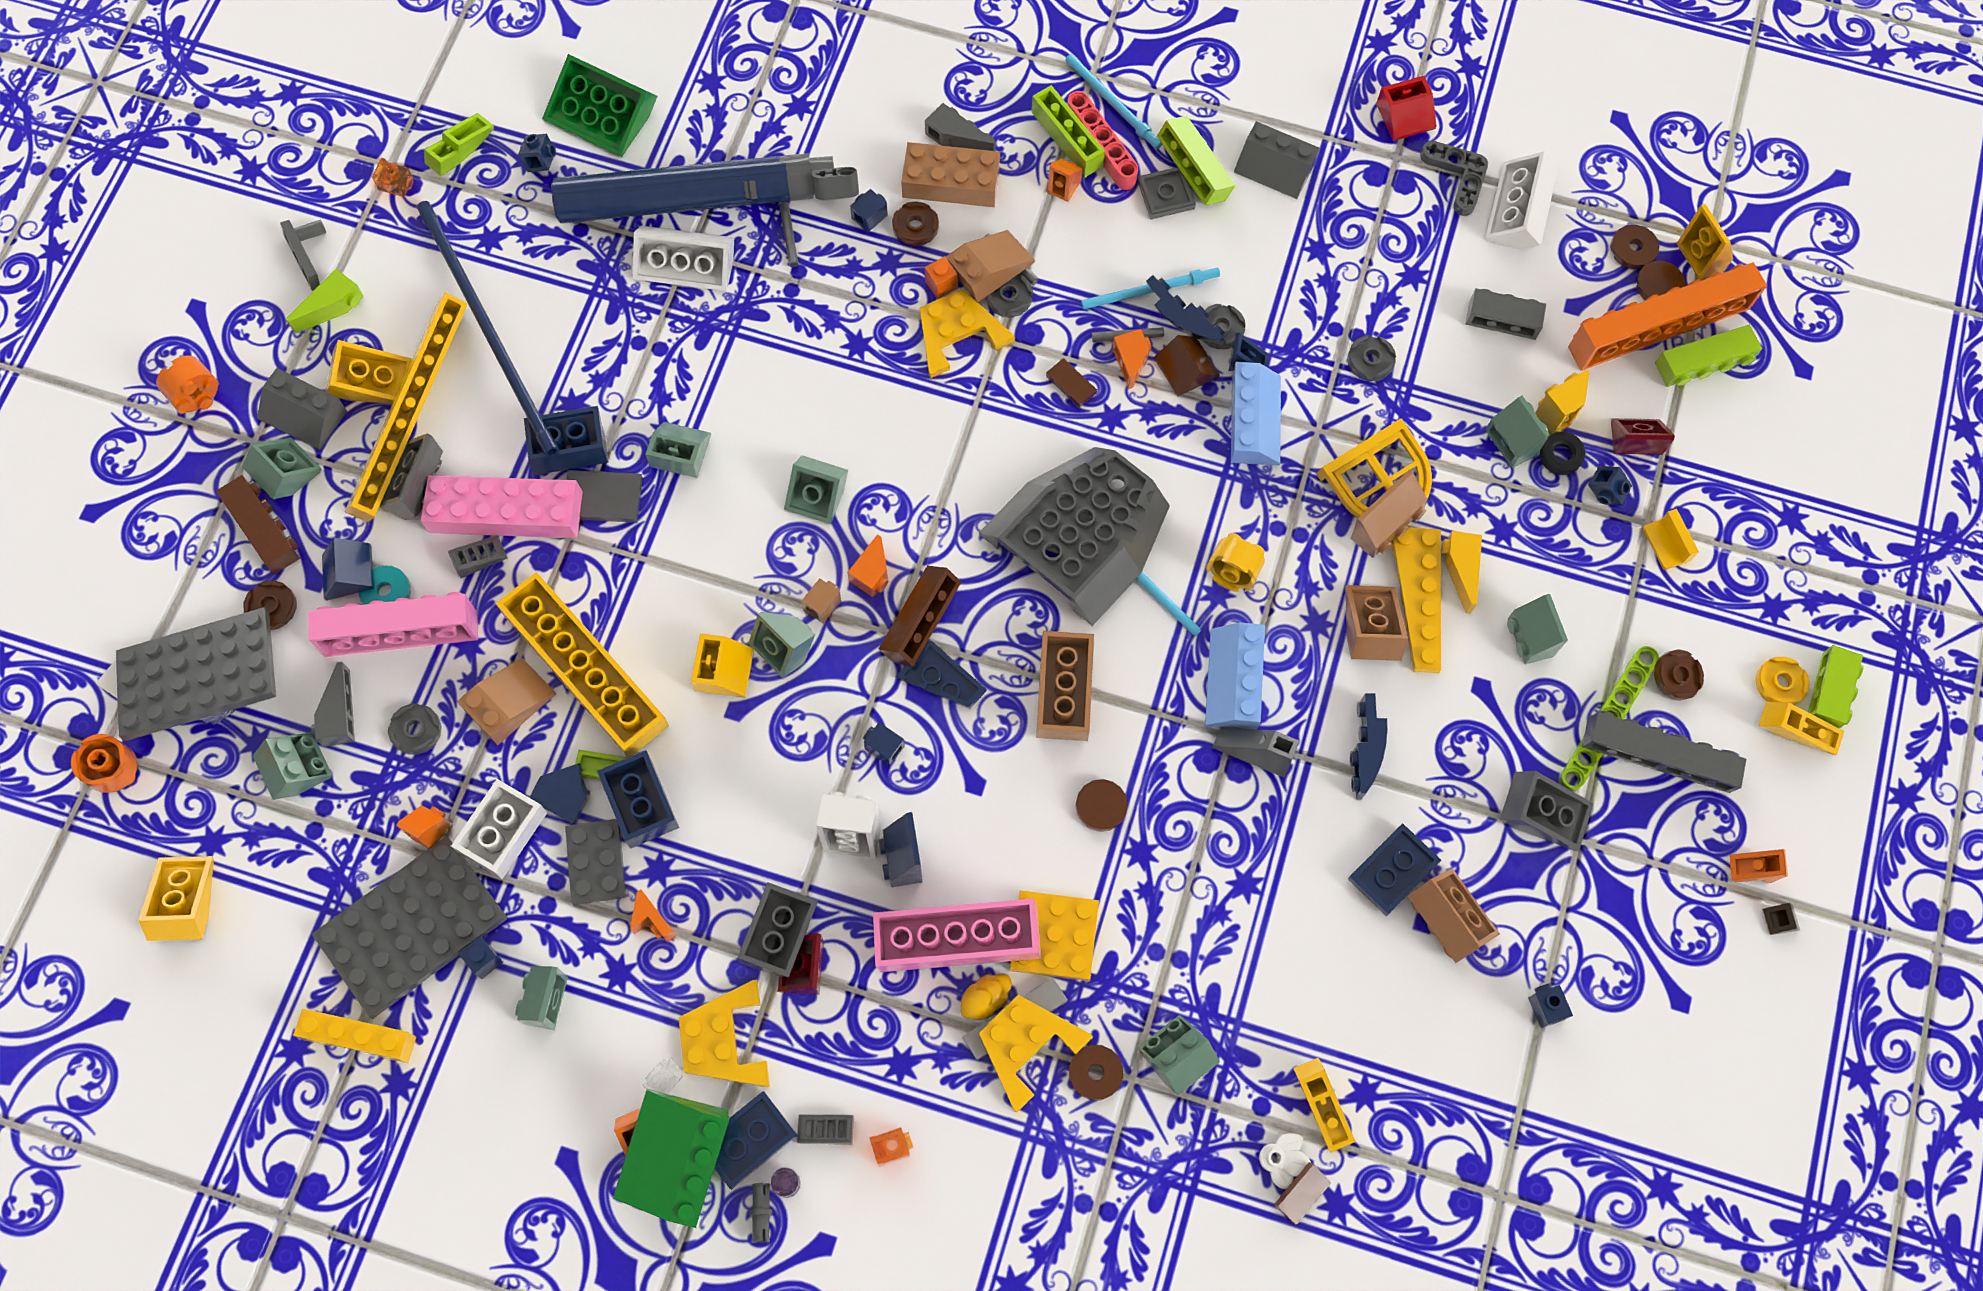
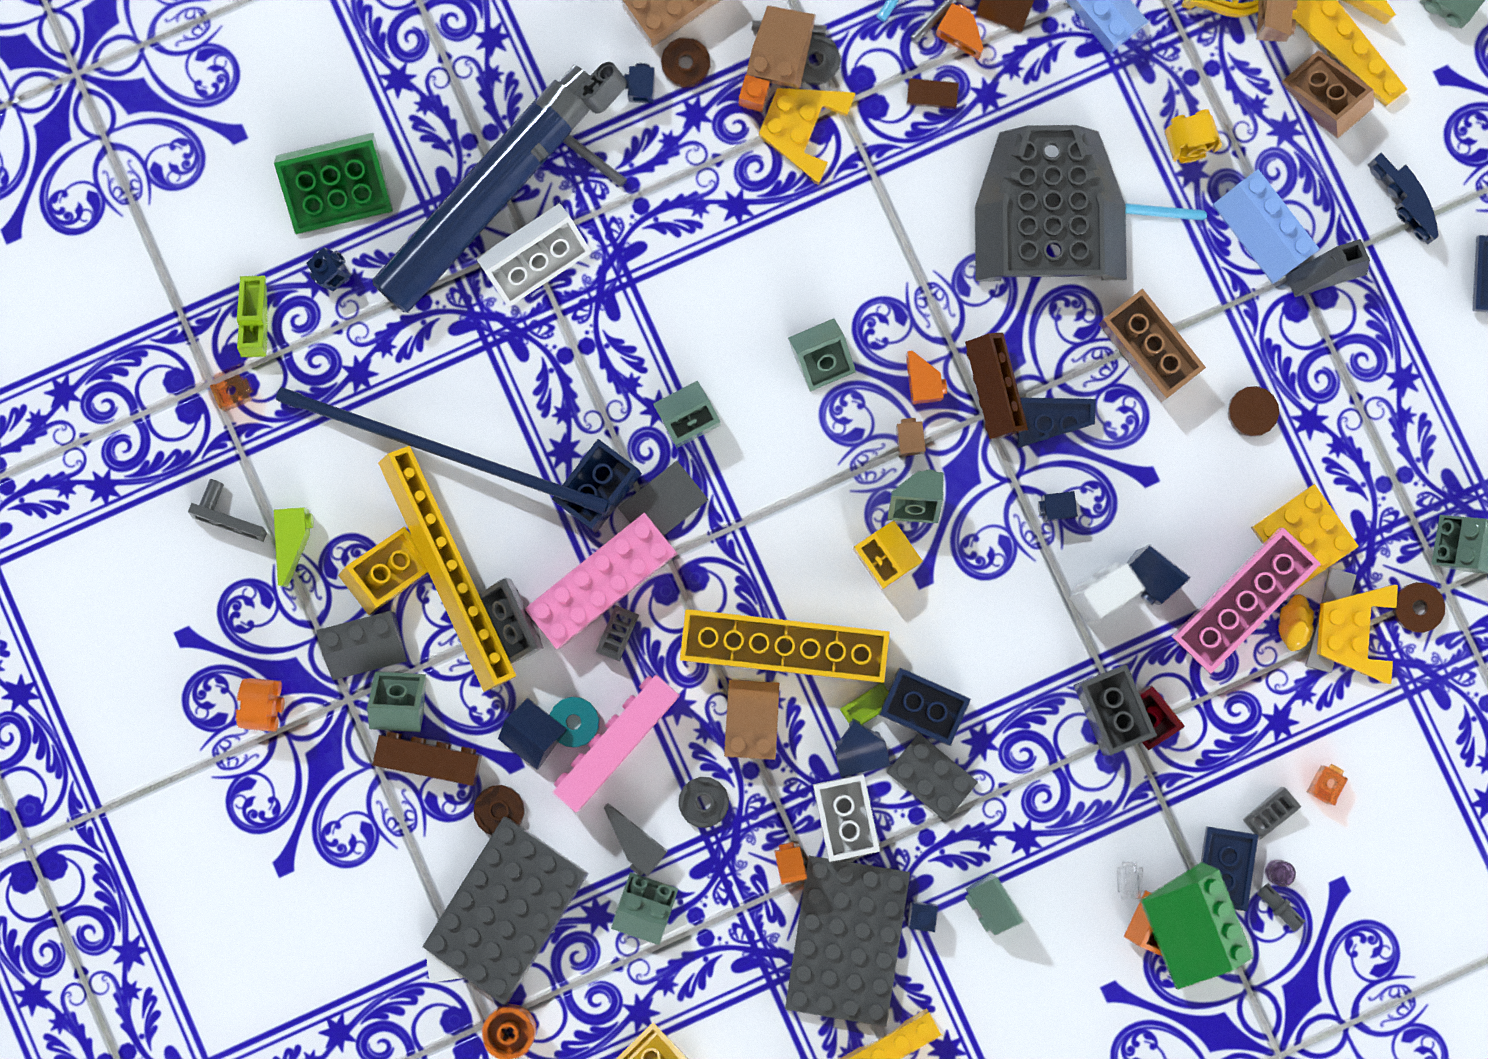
camera: 40 degrees left, 15 degrees up
orange slope [630,889,676,942] -> none
yellow wing [679,980,770,1087] -> none

